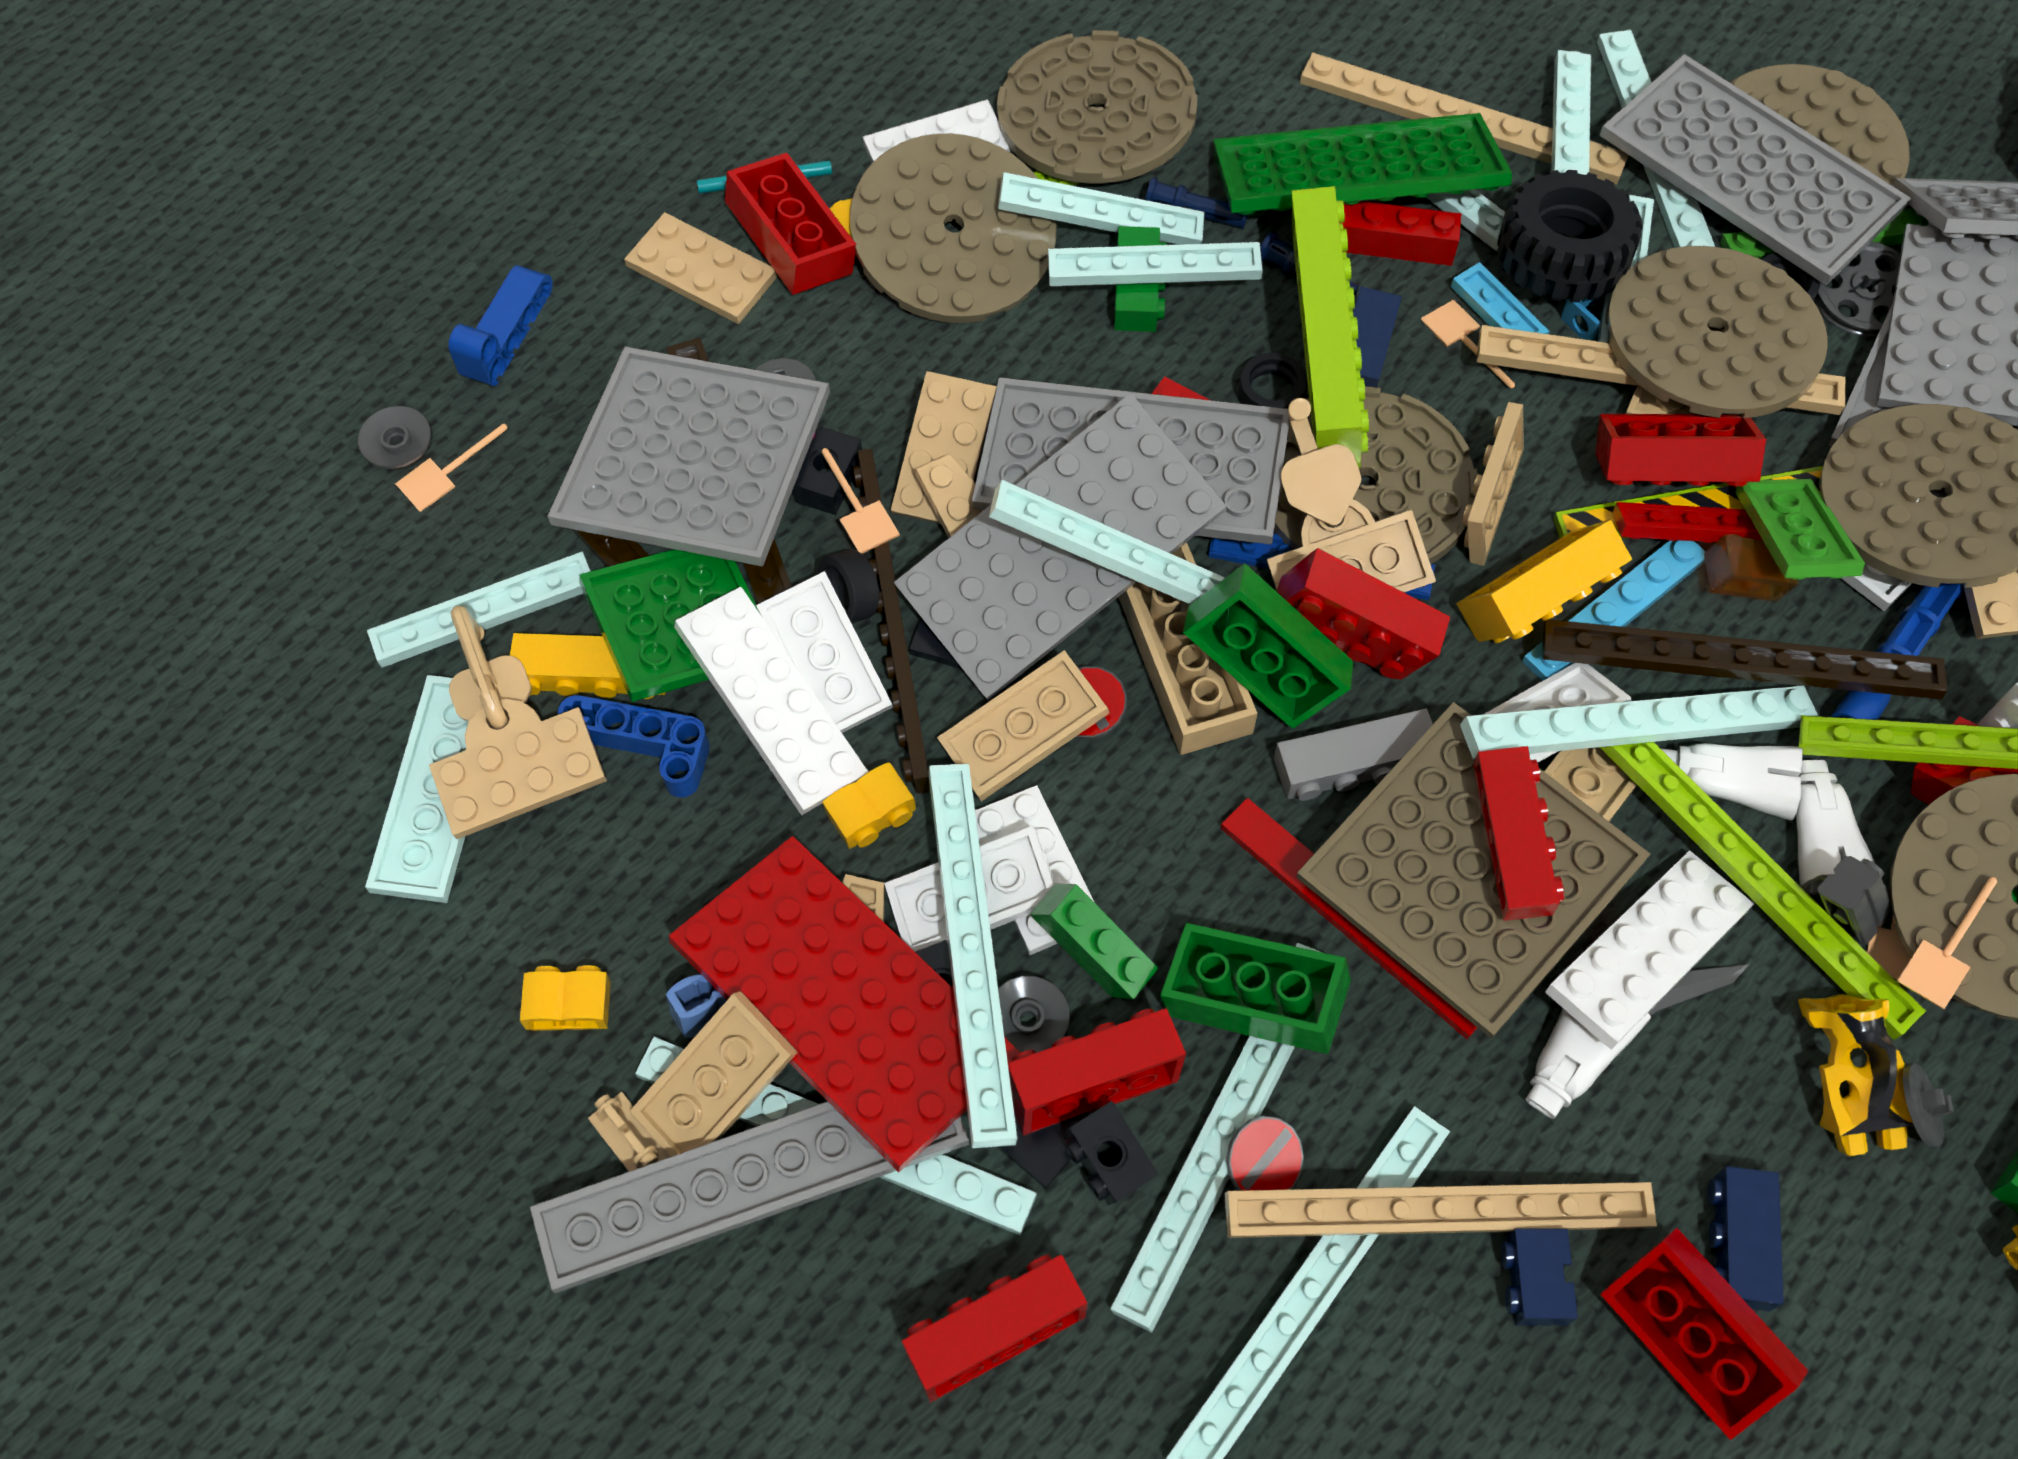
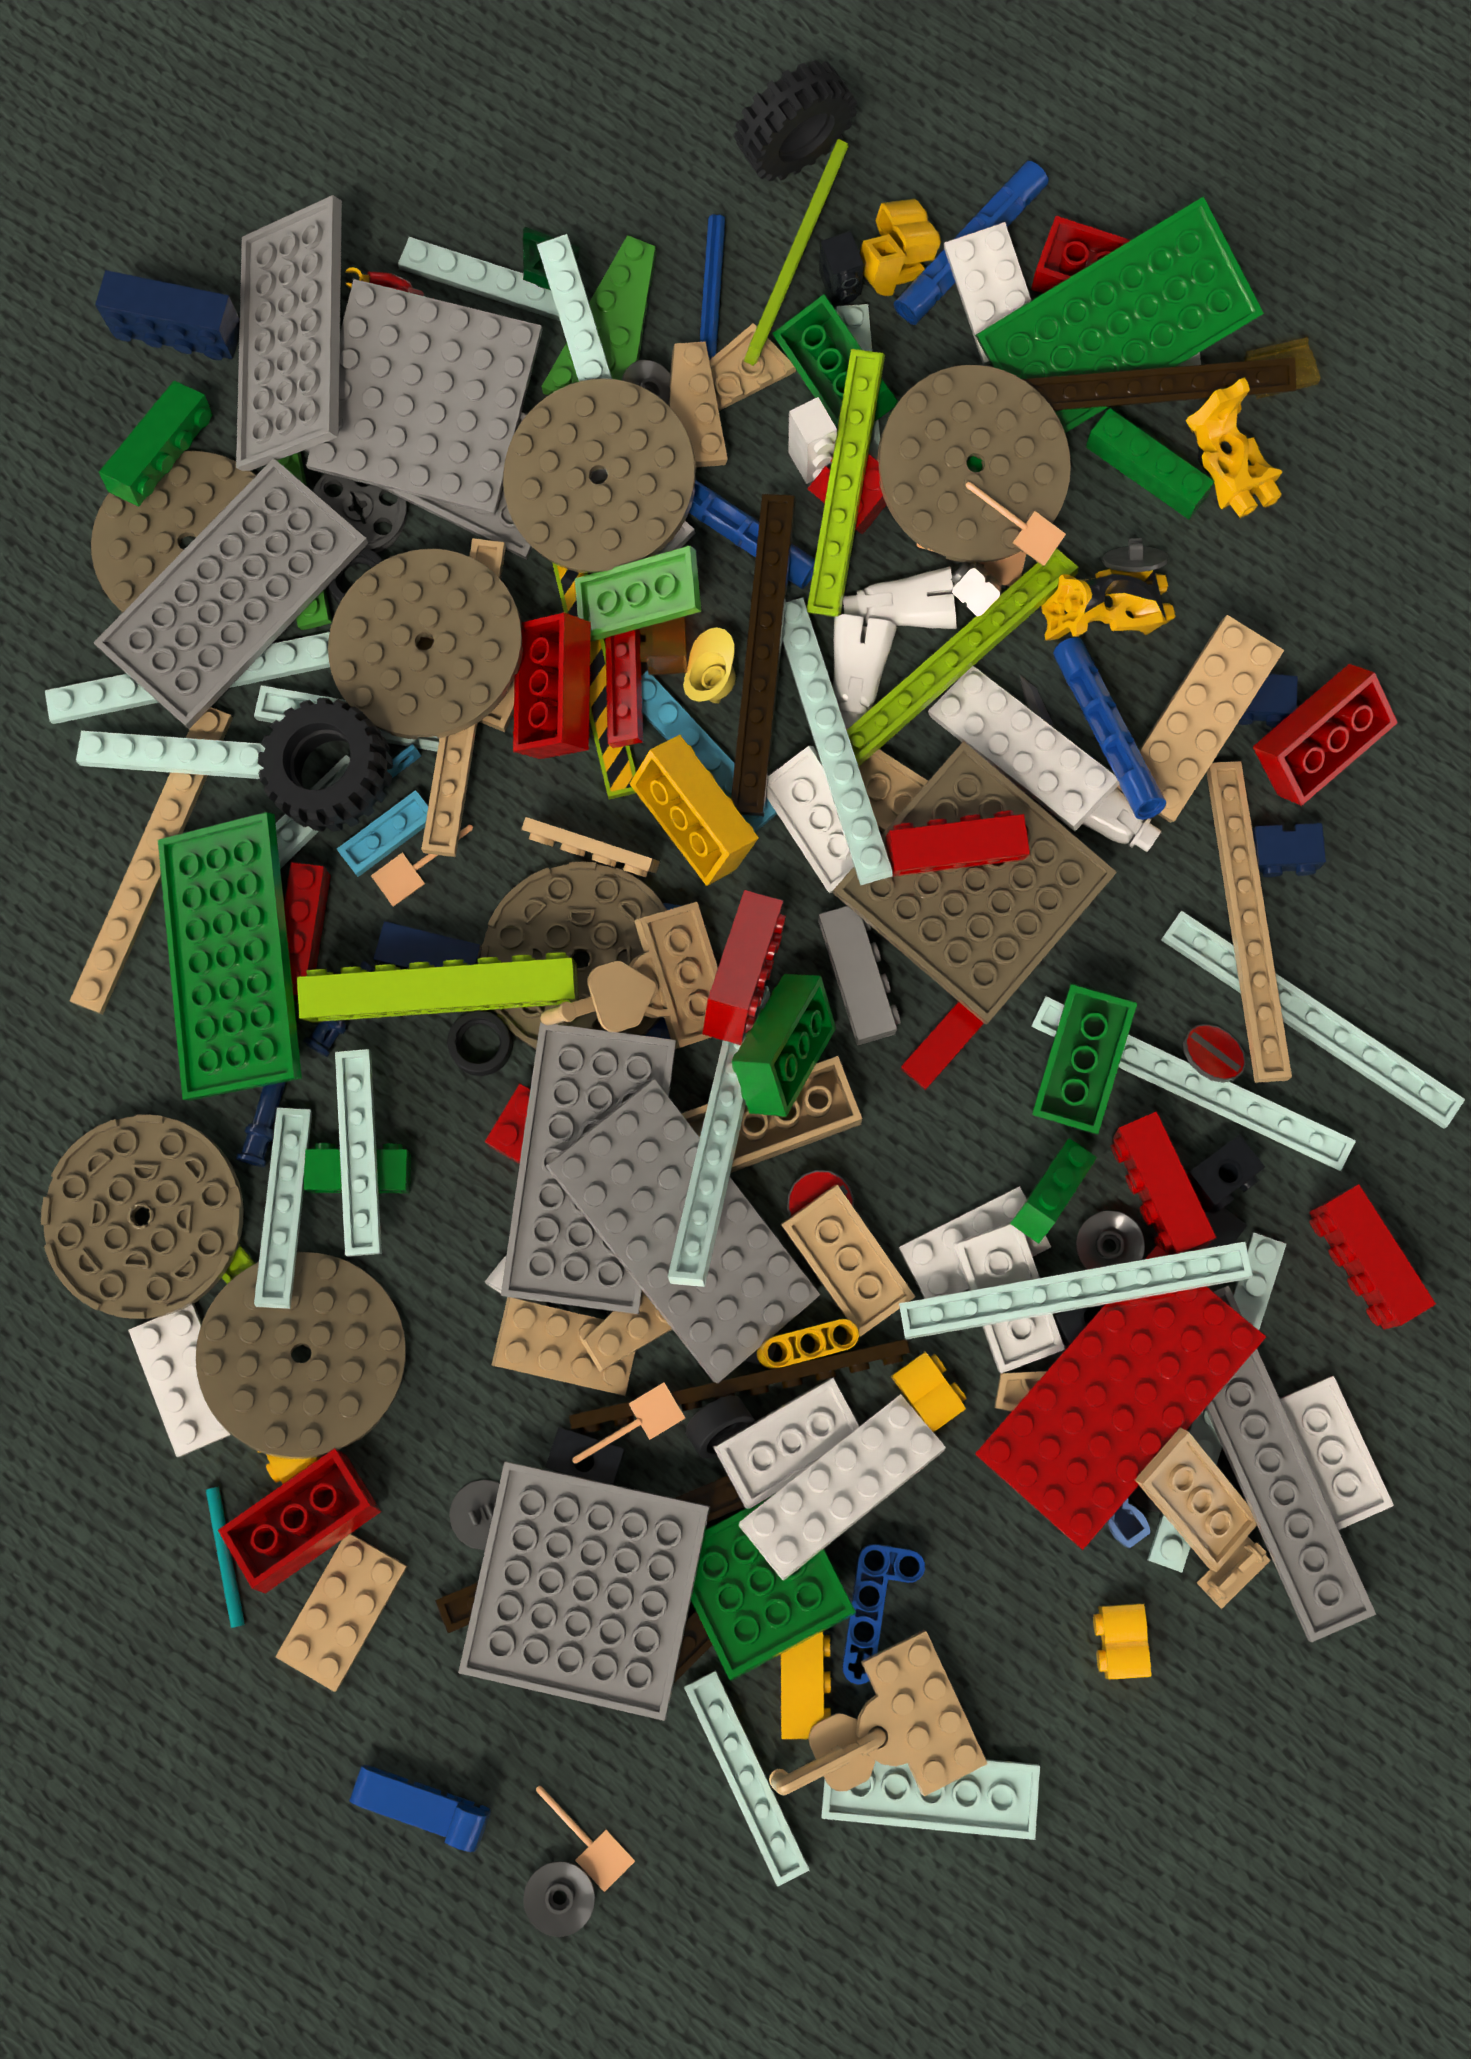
camera: 90 degrees left, 15 degrees up
none -> green brick [99,381,213,507]
none -> light yellow piece [683,627,736,704]
none -> yellow beam [757,1319,859,1369]
none -> blue piece [1053,637,1166,820]
none -> tan brick [1117,615,1284,823]
none -> white plate [1279,1376,1394,1530]

